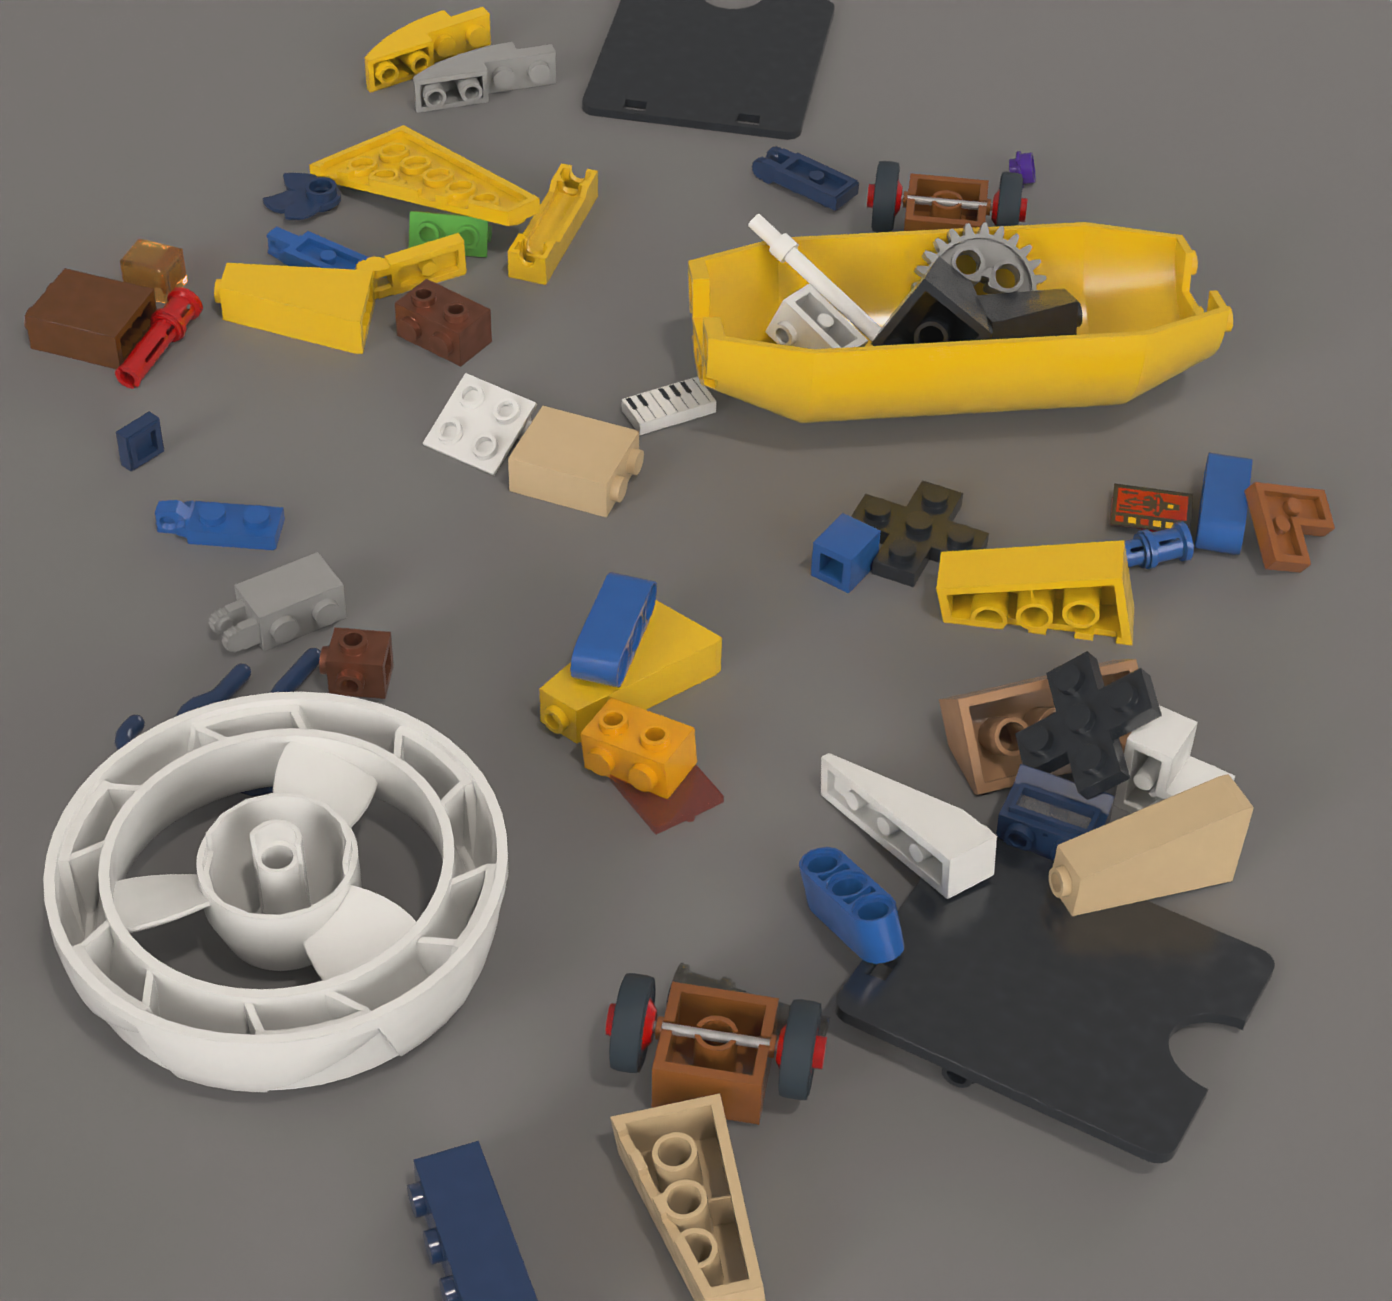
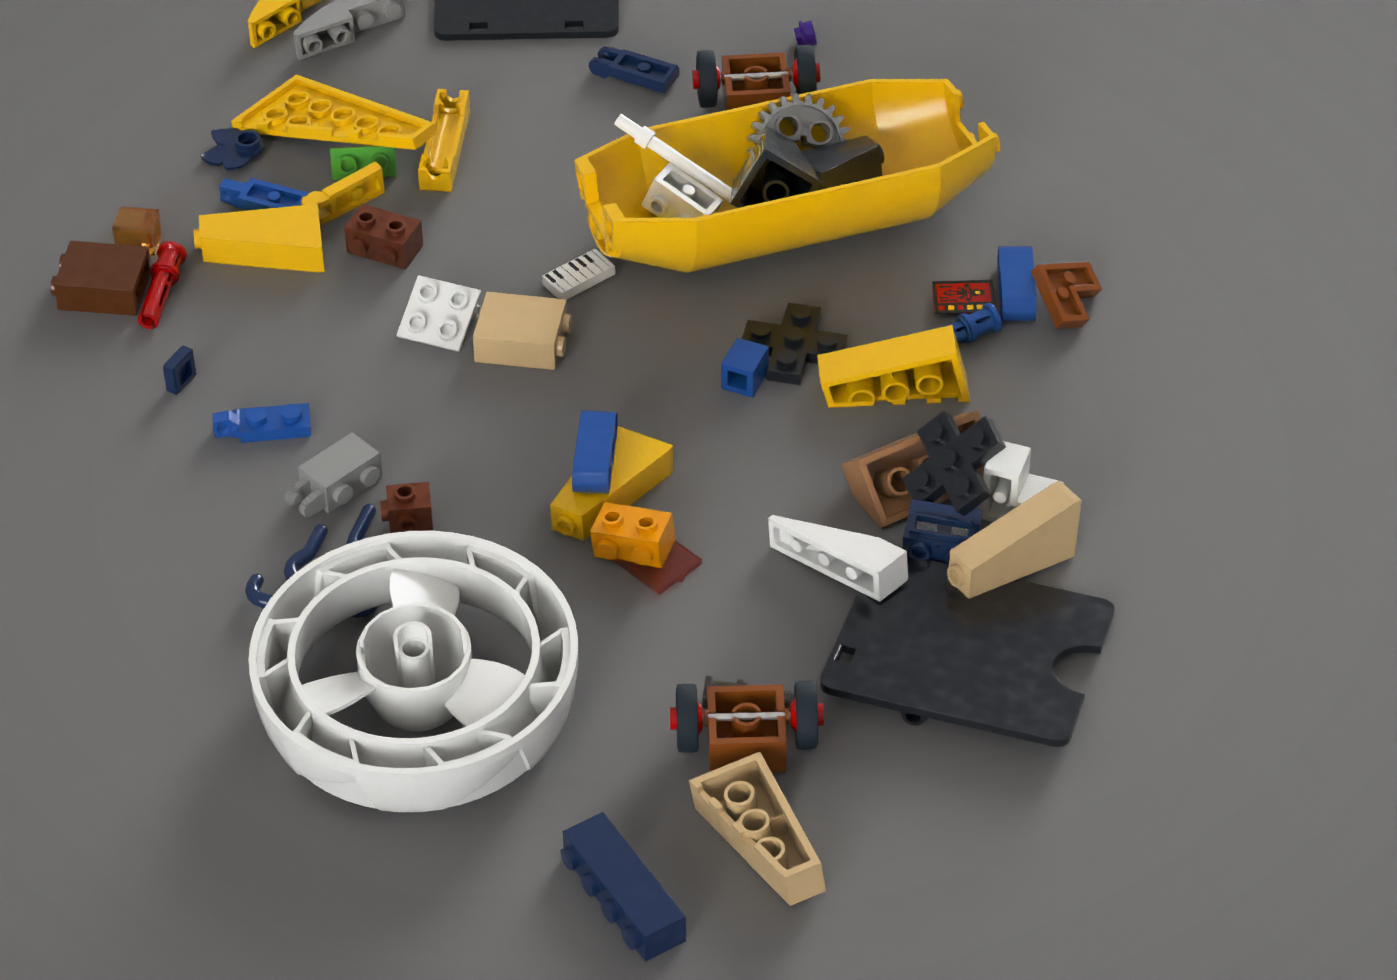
camera: 10 degrees left, 0 degrees up
blue beam [799,847,904,964] -> none

